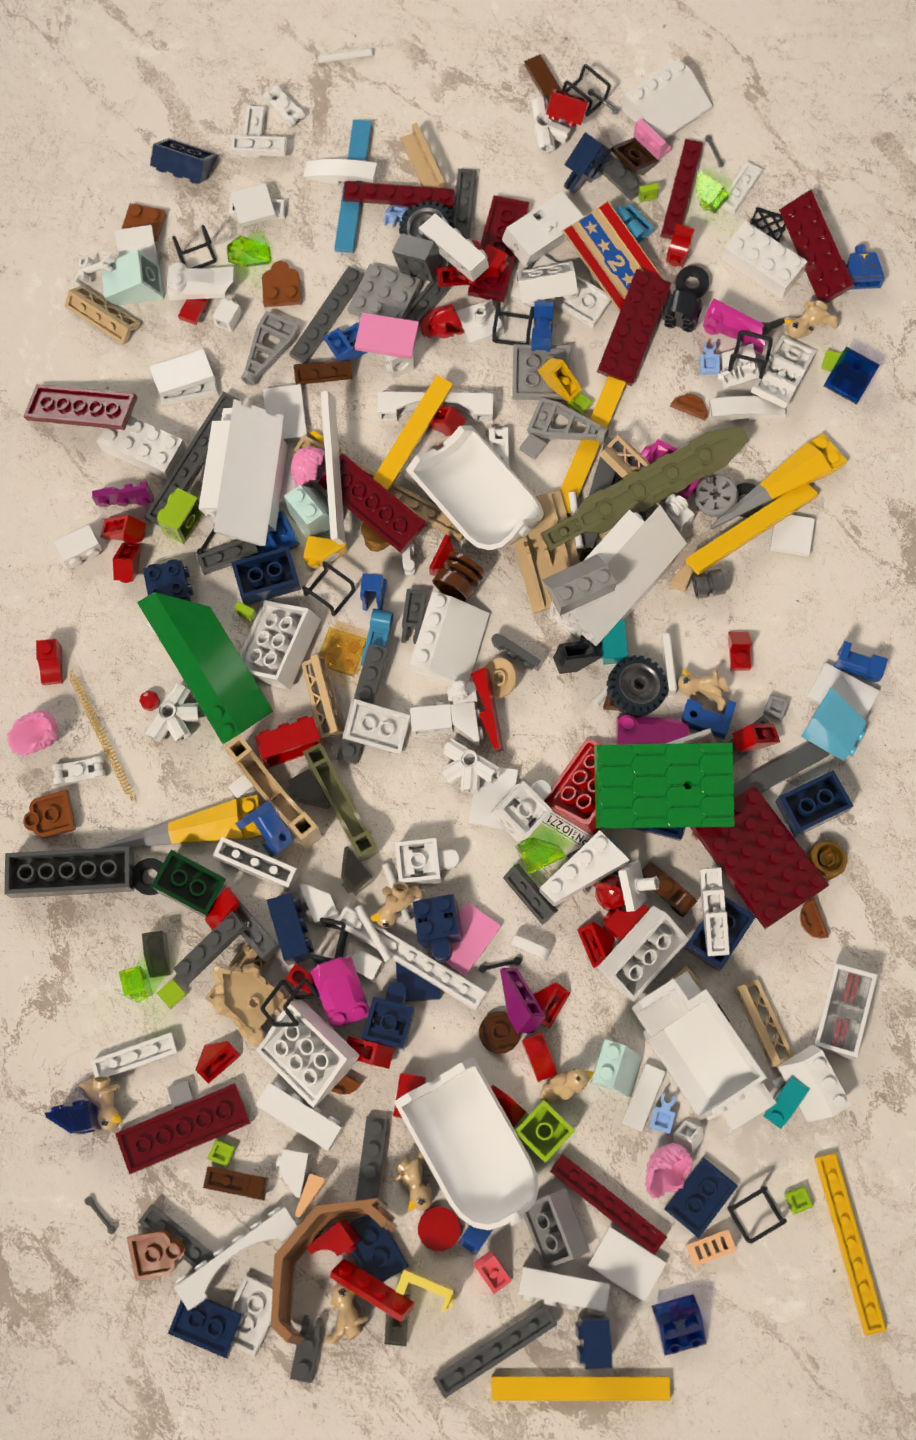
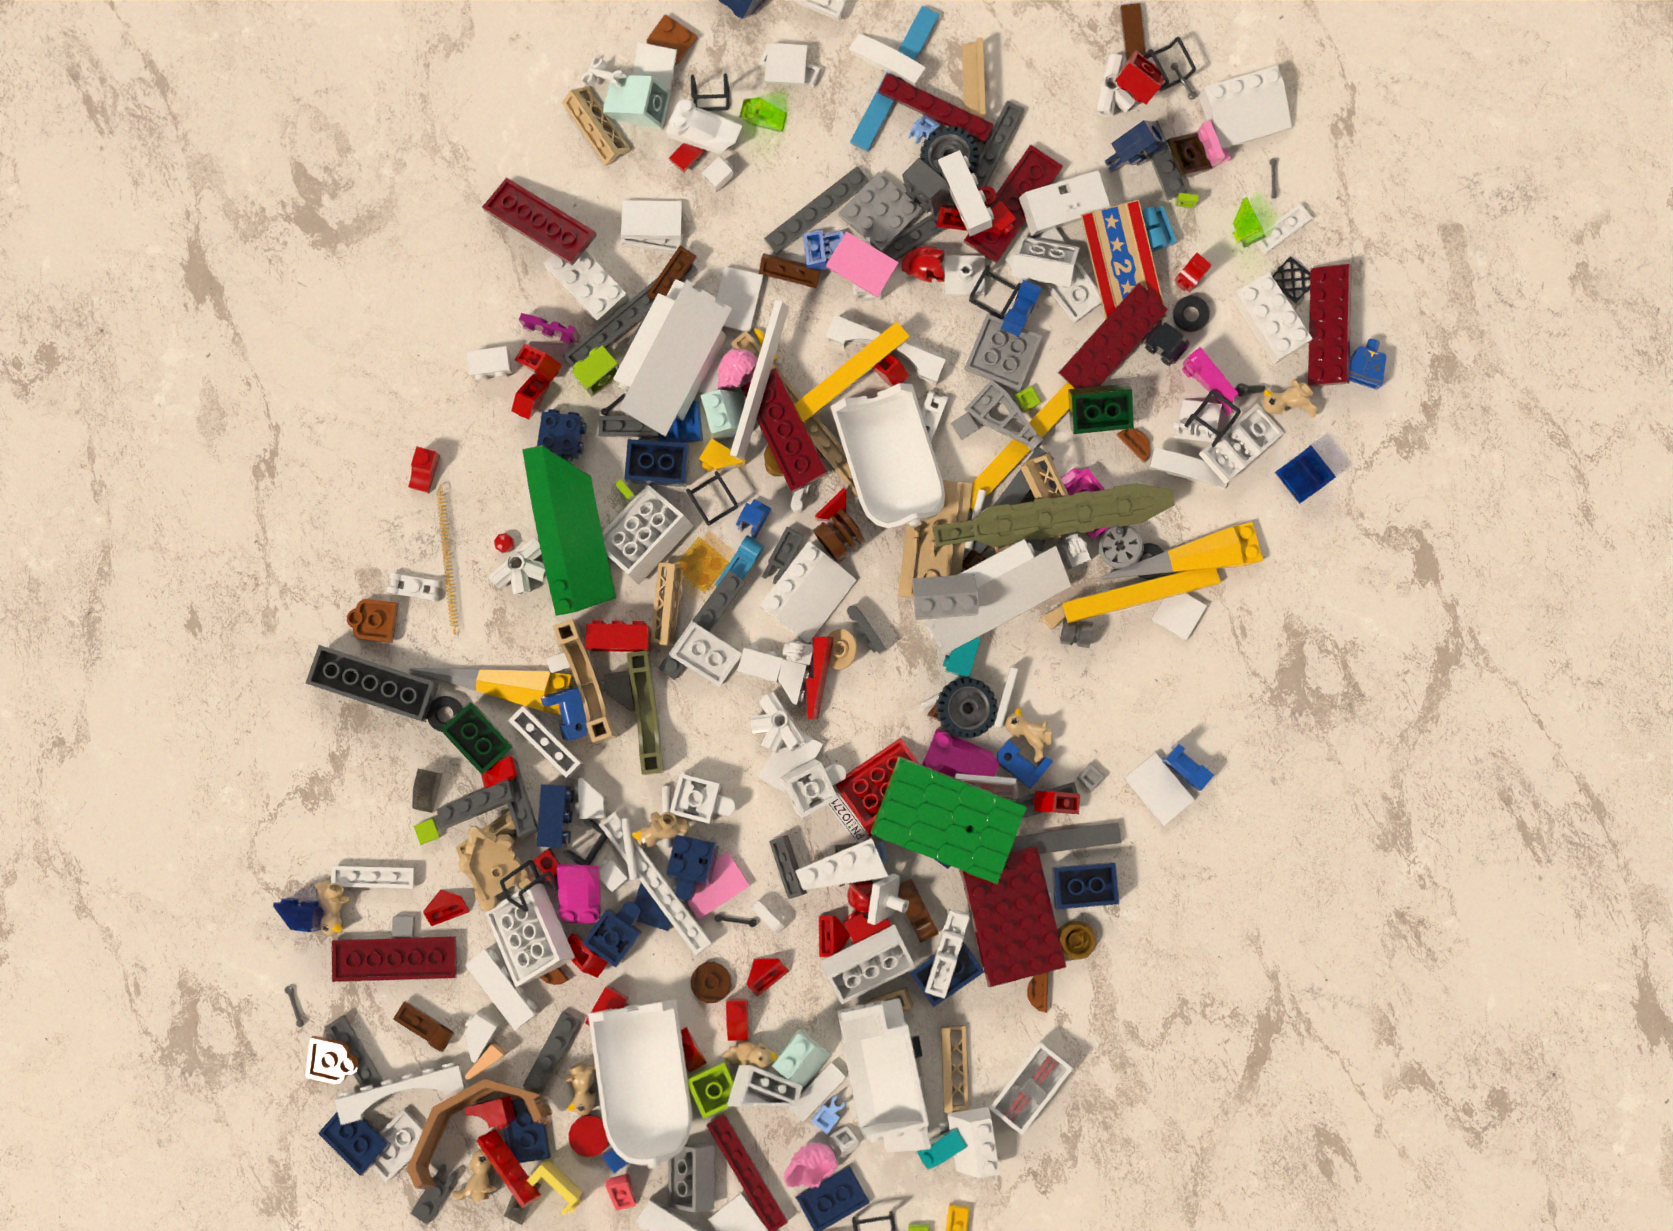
camera: 20 degrees right, 10 degrees up
bright pink piece [6,710,59,756] -> none
clear neon green brick [119,966,153,1003] -> none
lime tile [207,1139,236,1168] -> none
light grey plate [241,311,300,386] -> none
dark orange plate [262,261,301,307] -> none
clear smoke slope [341,846,374,896] -> none
magenta slope [500,968,546,1033] -> none
clear neon green slope [515,837,566,874] -> none
yellow slope [538,358,582,402] -> none
black slope [553,640,602,674] -> none
dark red plate [660,139,703,240] -> none
light blue plate [700,342,720,375] -> none
red slope [728,631,752,671] -> none
medium azure slope [801,688,867,761] -> none
lime tile [821,350,845,374] -> none
none -> reddish brown tile [647,245,697,300]
none -> white wedge [727,1065,802,1107]
none -> dark green brick [1068,383,1134,434]

